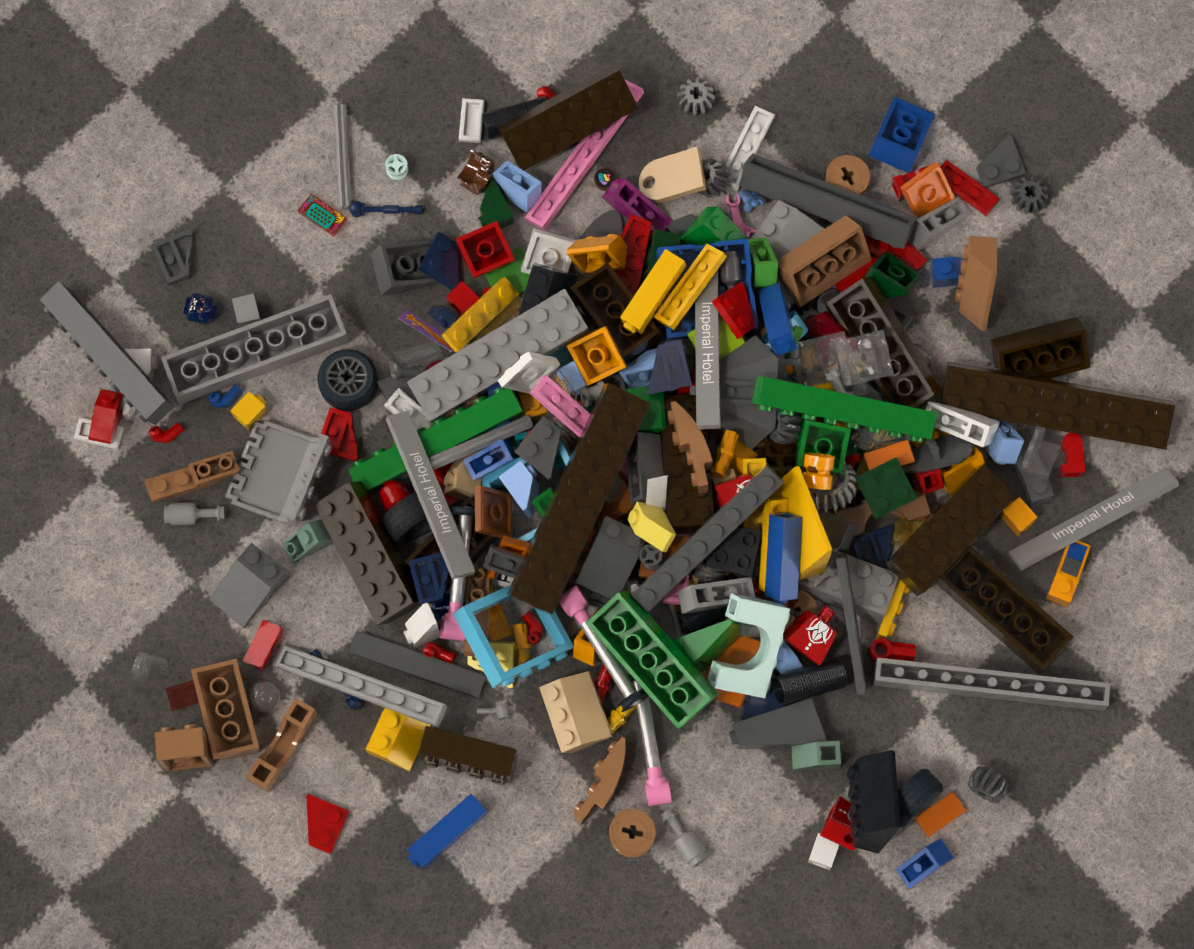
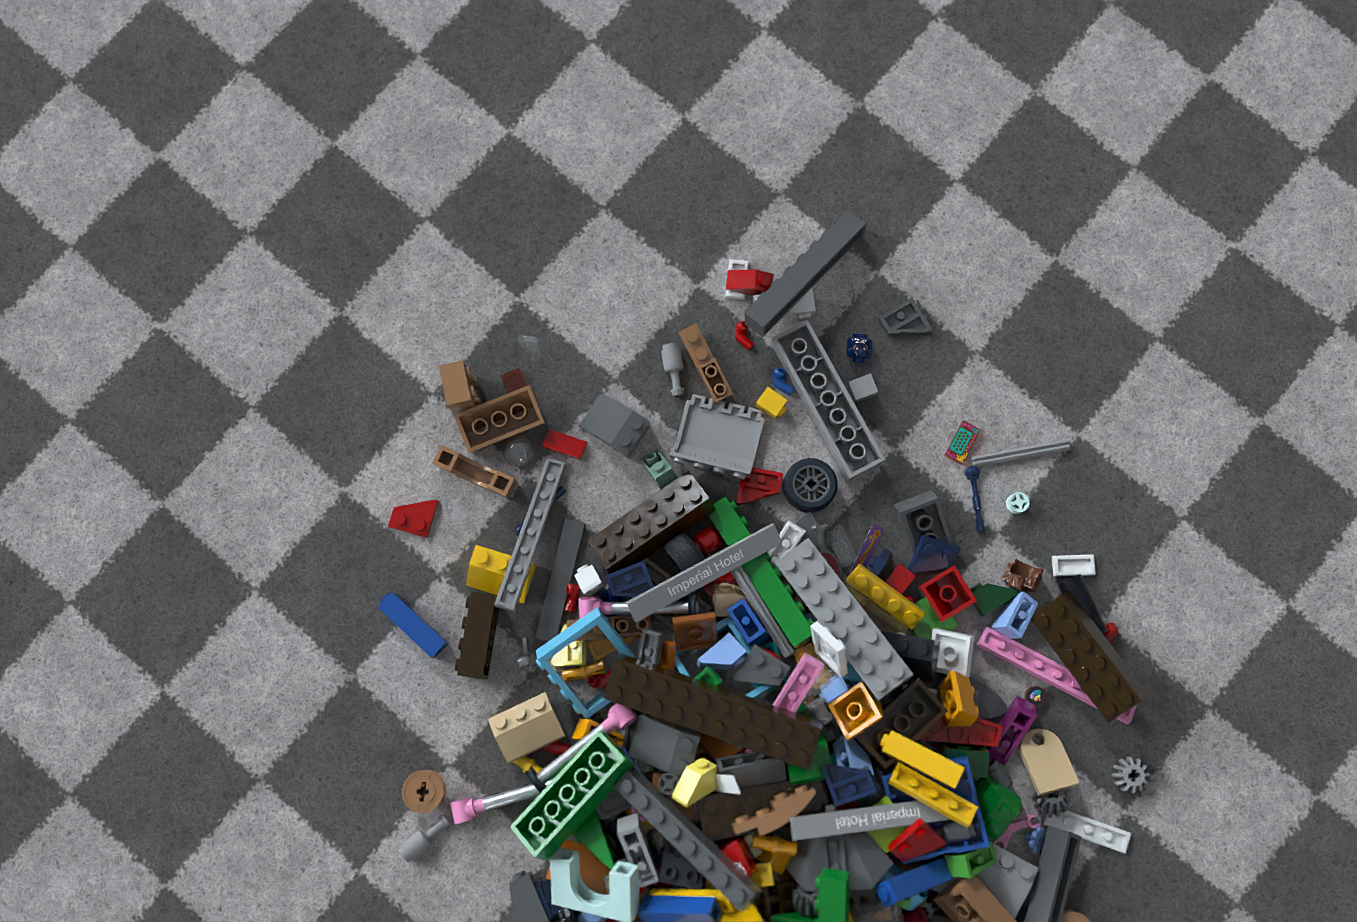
camera: 85 degrees right, 5 degrees up
medium nougat slope [573,736,626,825] -> none

